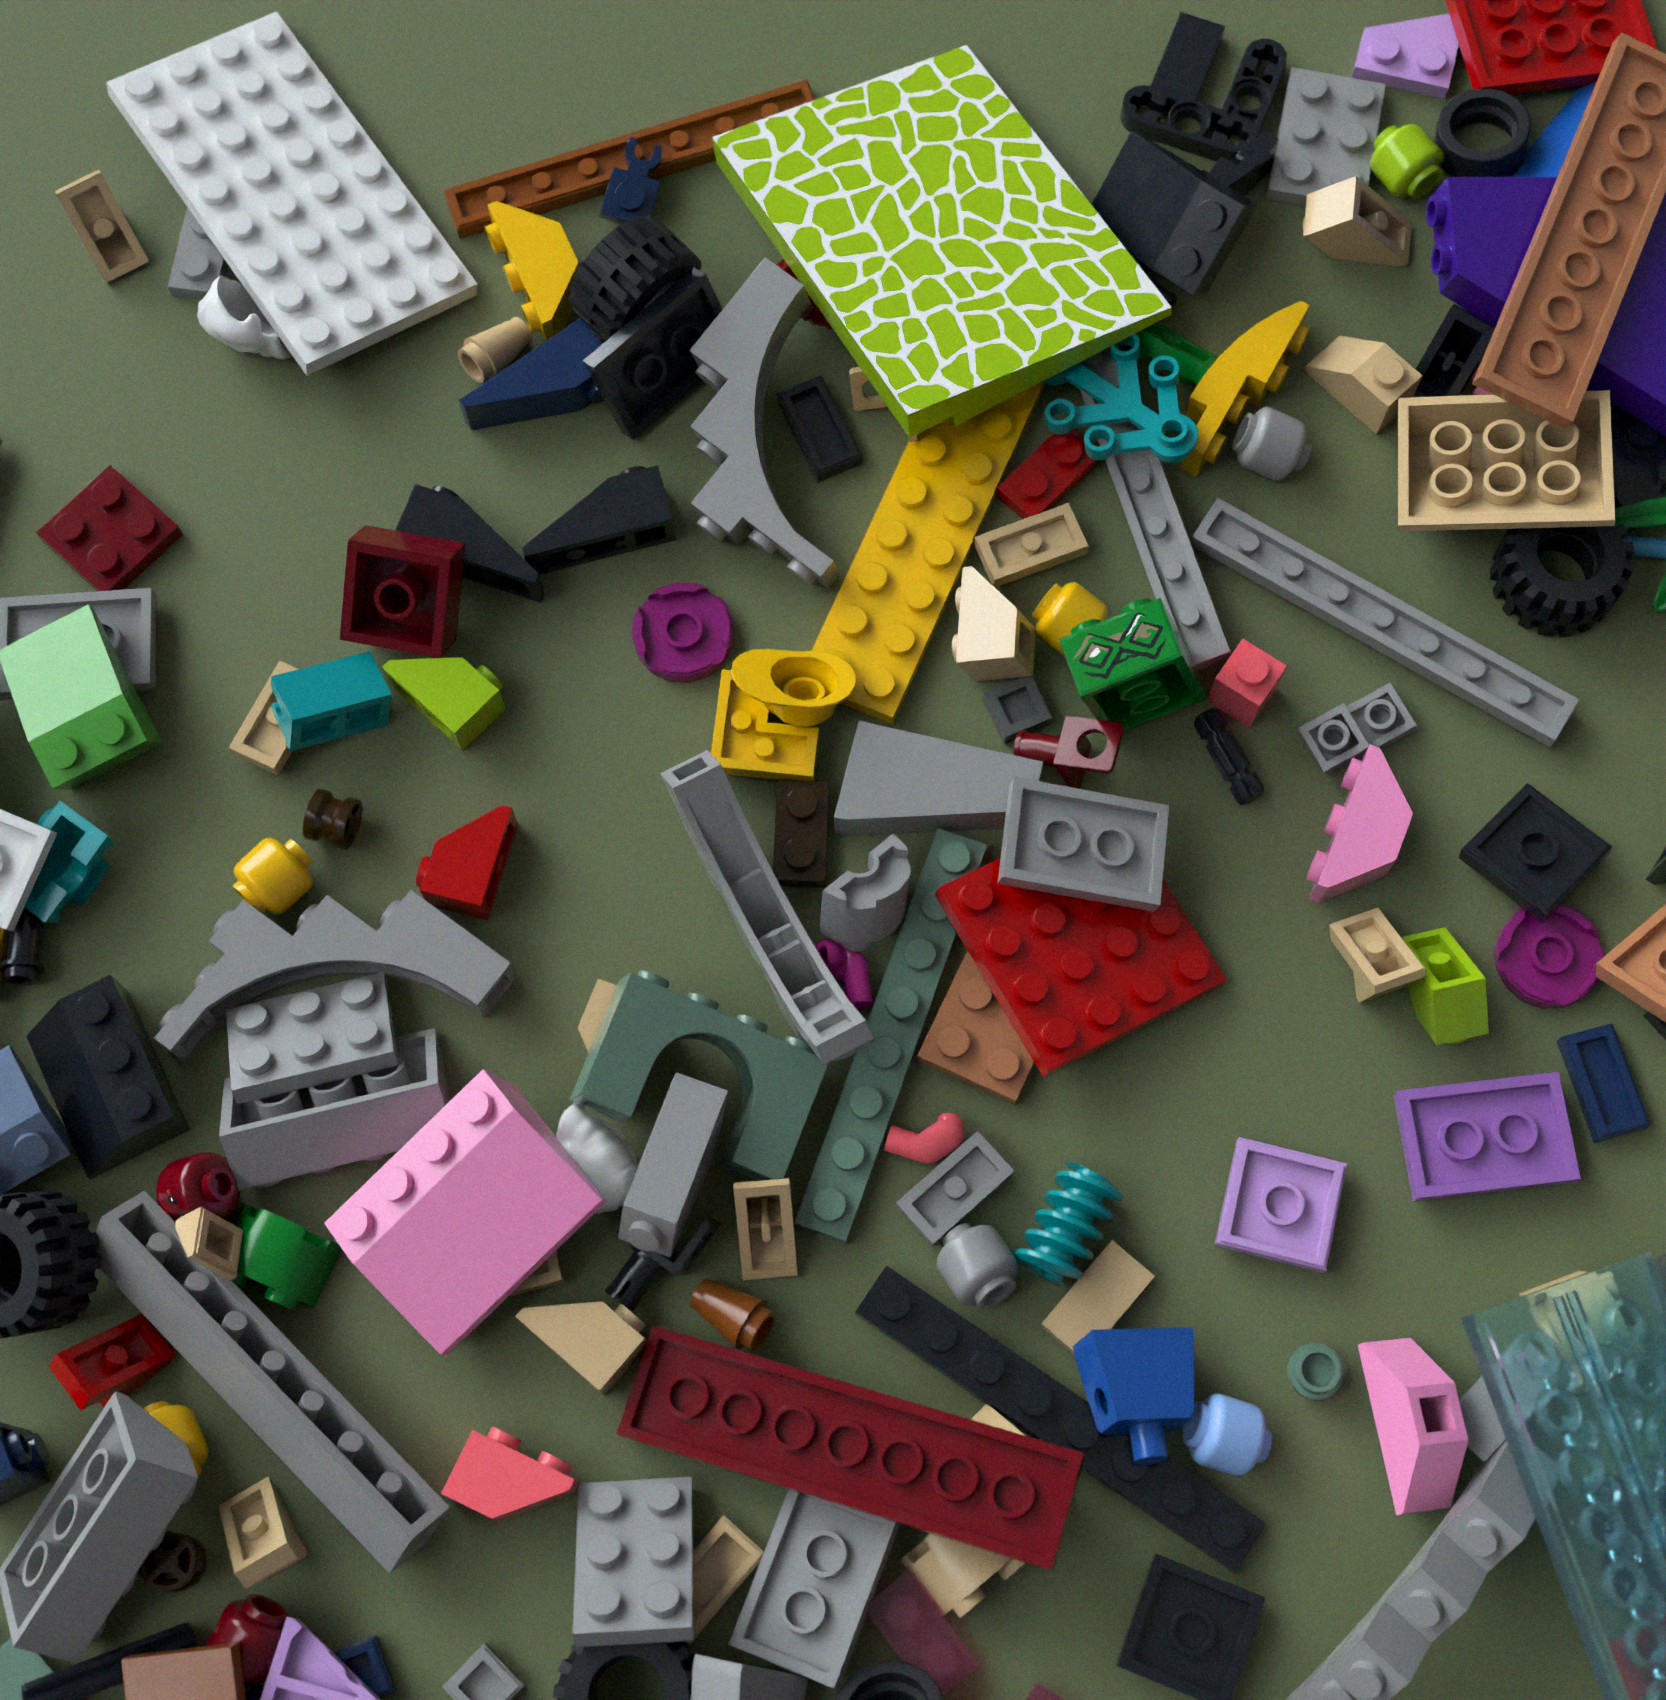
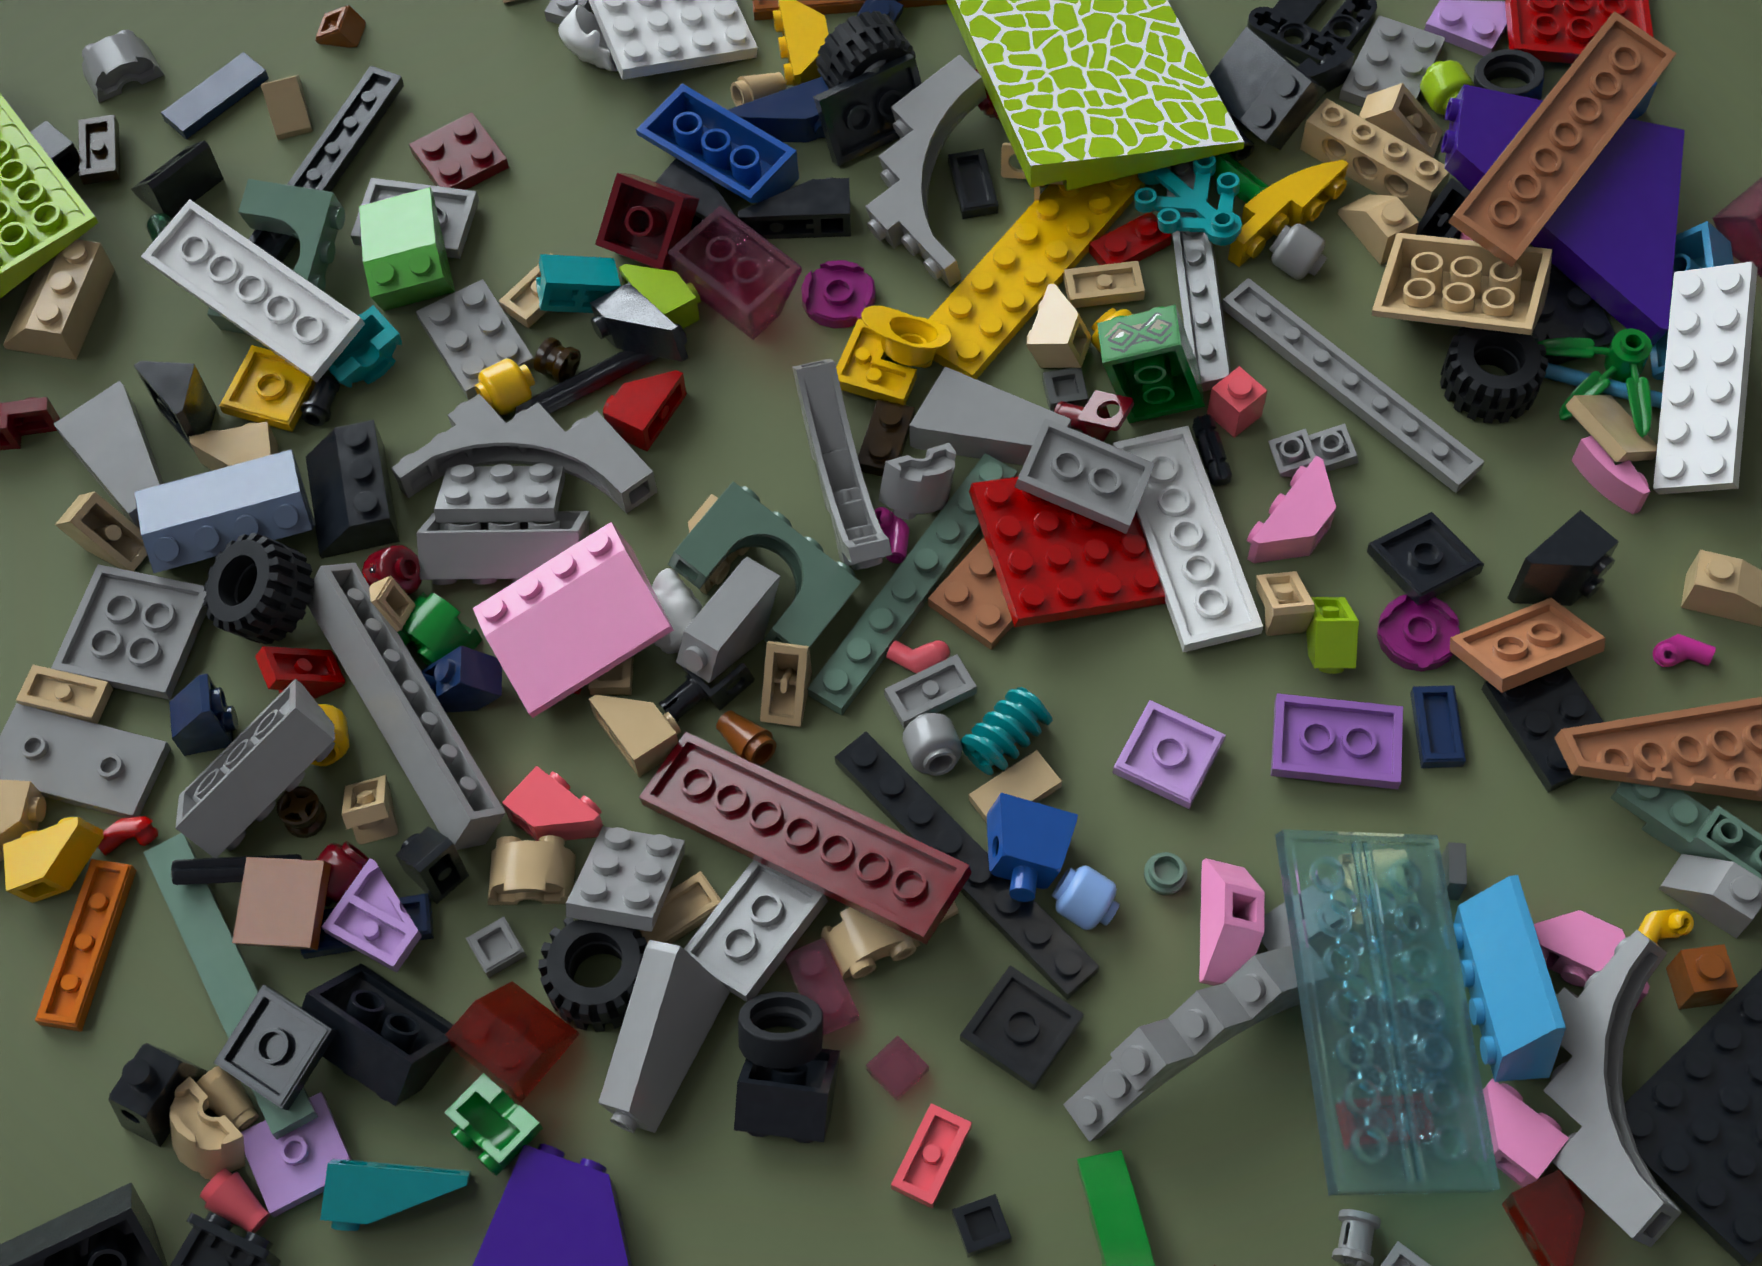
camera: 15 degrees right, 10 degrees down
none -> black slope [395,826,469,904]
none -> light grey plate [416,279,534,400]
none -> dark blue slope [421,646,502,713]
none -> tan cylinder [488,835,576,905]
none -> black axle [515,324,687,414]
none -> black slope [590,283,689,362]
none -> blue slope [636,83,799,203]
none -> clear pink slope [668,205,802,340]
none -> white plate [1113,426,1263,652]
none -> tan brick [1300,98,1450,219]

